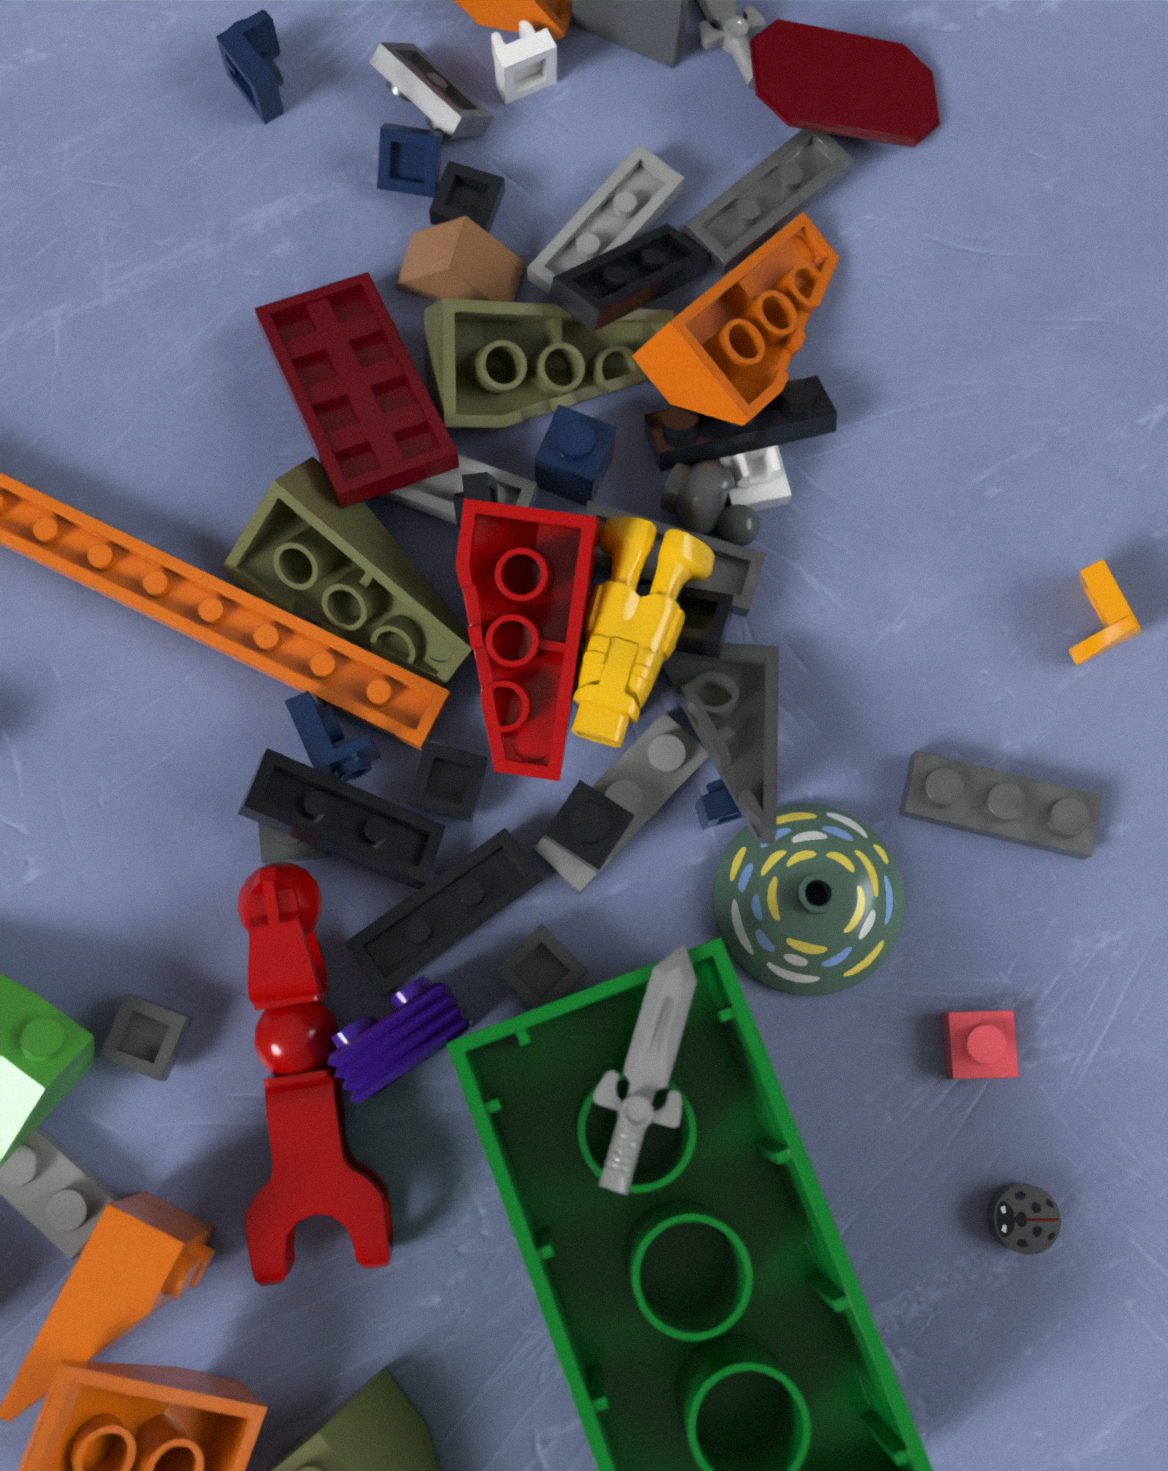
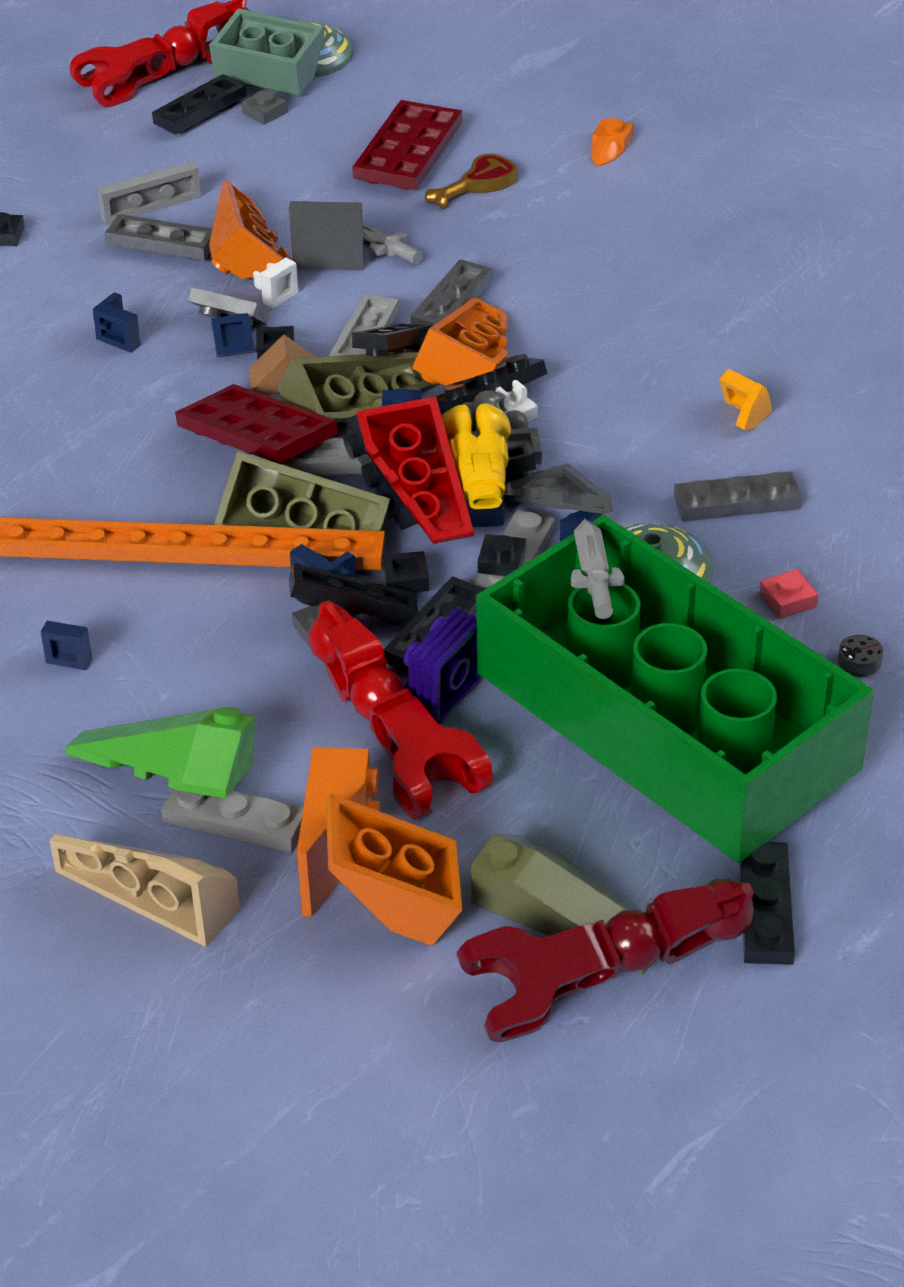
camera: 15 degrees left, 35 degrees down
dark grey plate [99,993,193,1081] -> none
dark red shield [749,19,940,148] -> none

